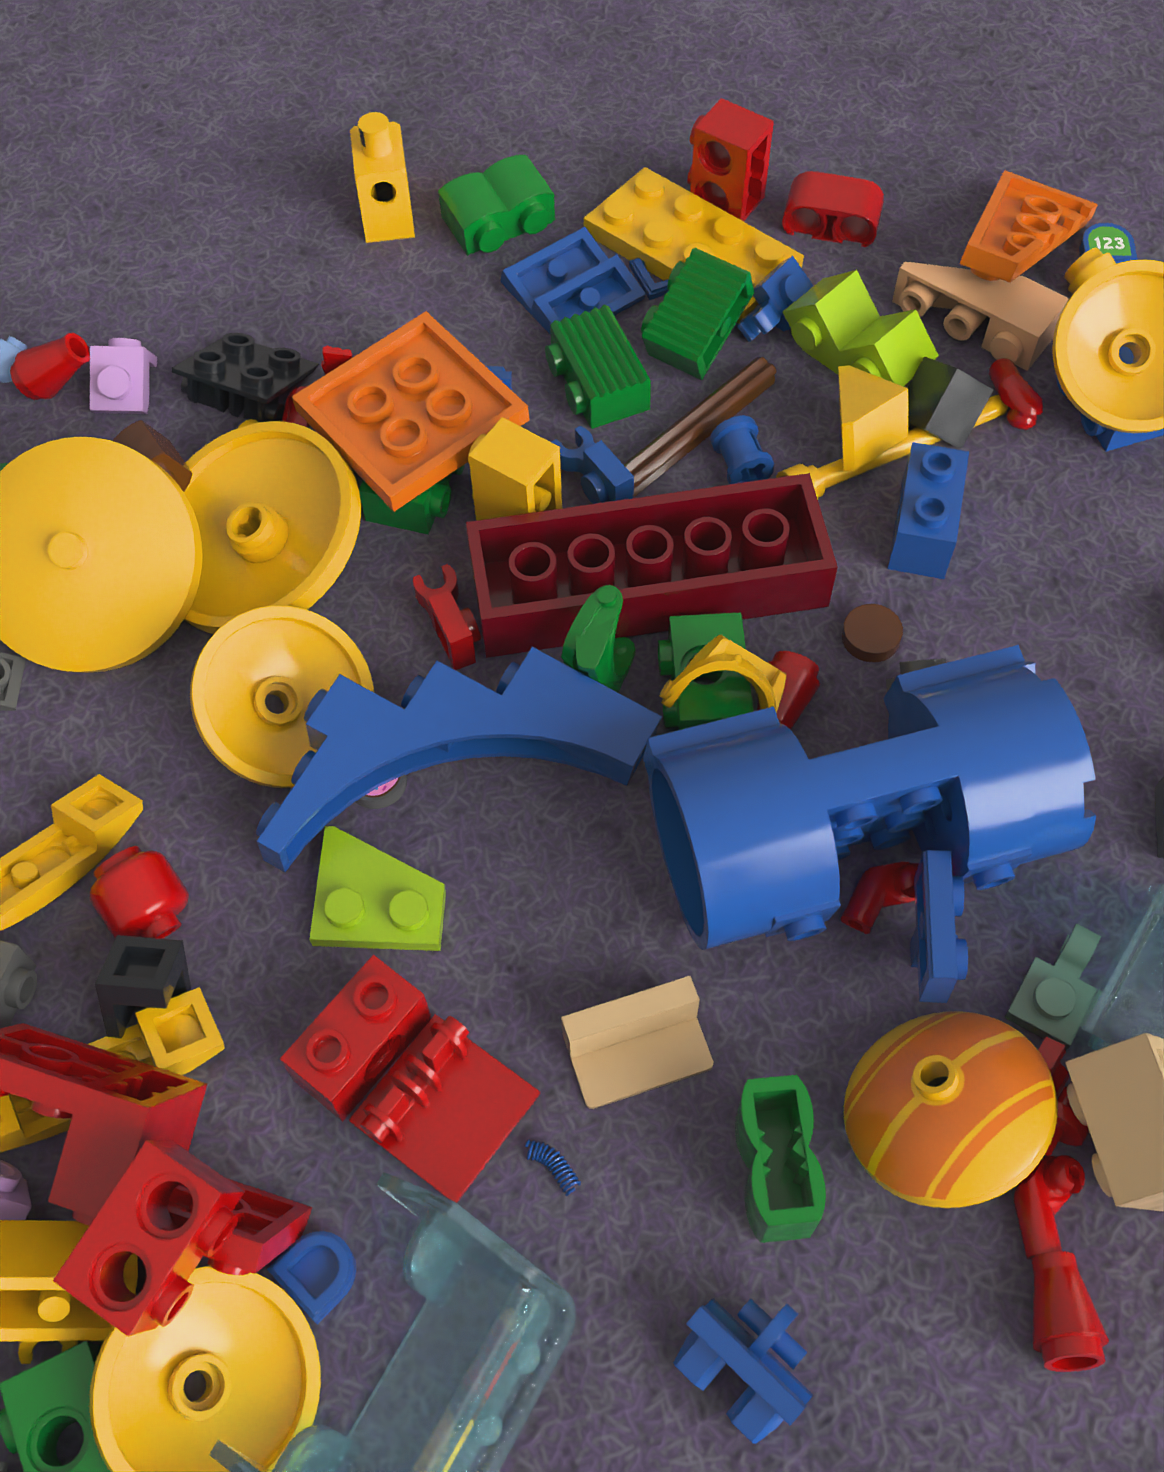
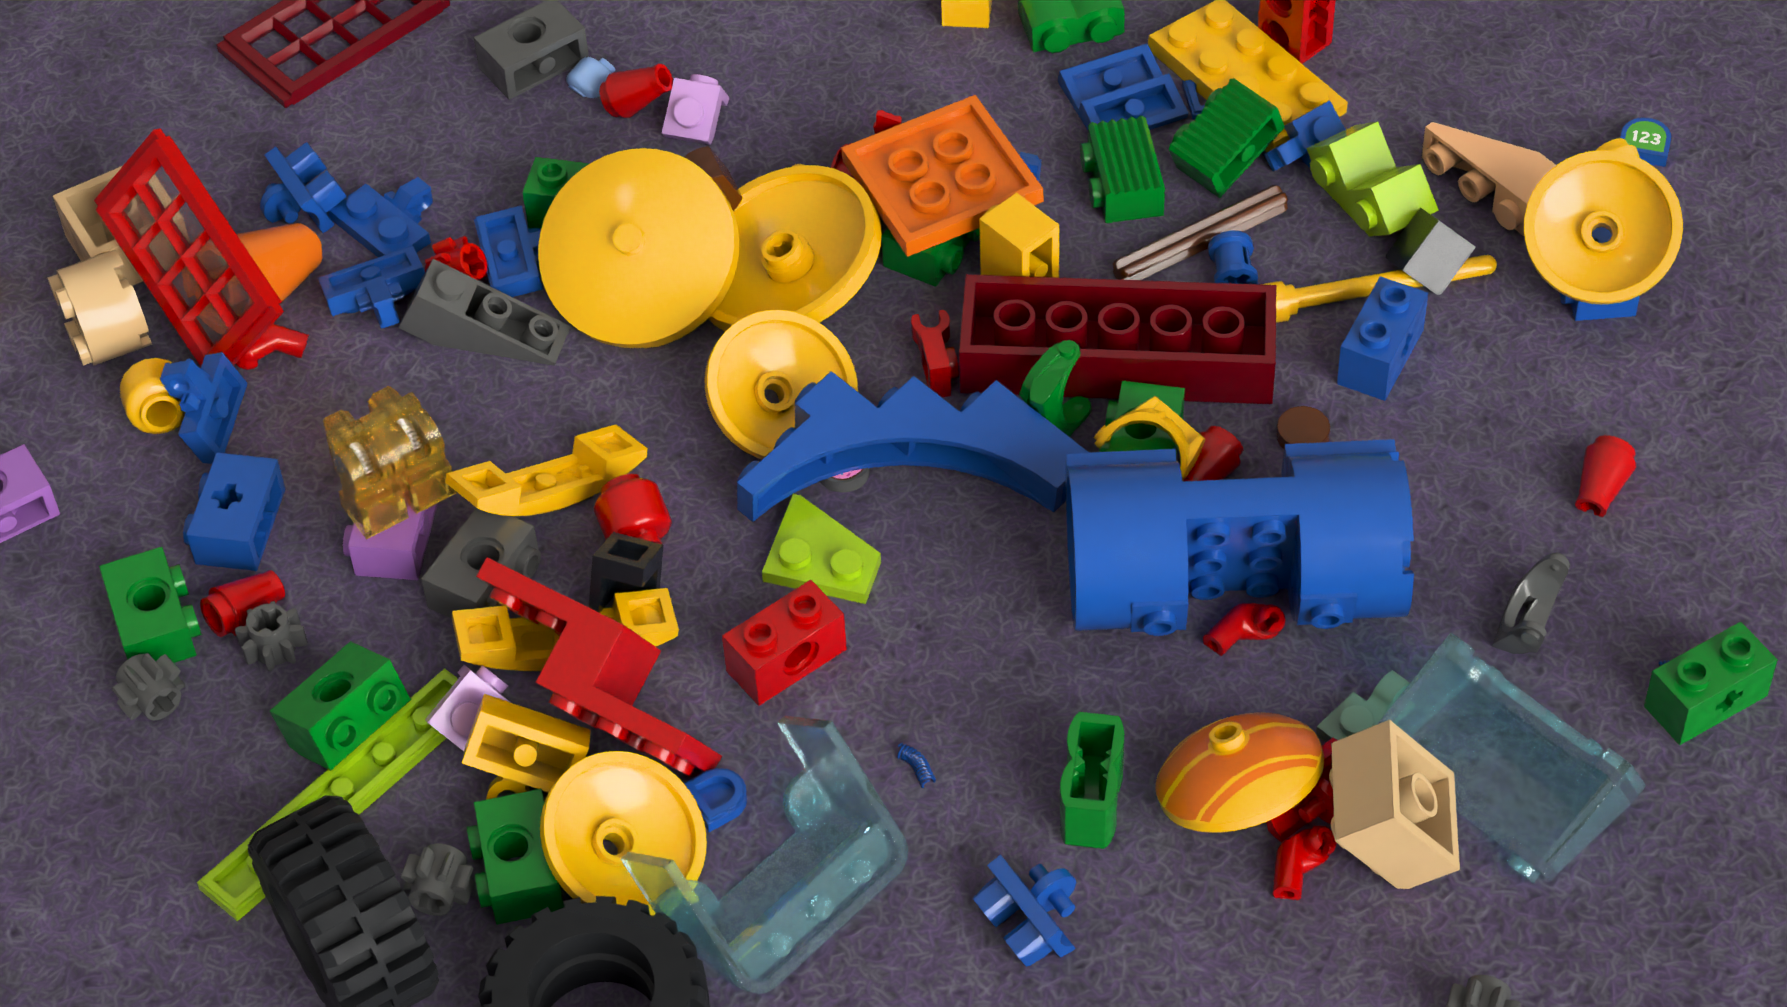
camera: 15 degrees right, 10 degrees down
red brick [53,1140,245,1337] -> none
black hinge [172,333,319,423] -> none
red hinge [348,1014,541,1205] -> none
blue plate [551,426,634,504] -> none
tan panel [561,976,714,1109] -> none
red beam [782,171,884,247] -> none
yellow slope [838,365,908,472] -> none
blue hinge [910,850,968,1003] -> none
orange wing [959,170,1098,283] -> none
red arm [989,358,1043,430] -> none
red cone [1031,1251,1109,1372] -> none

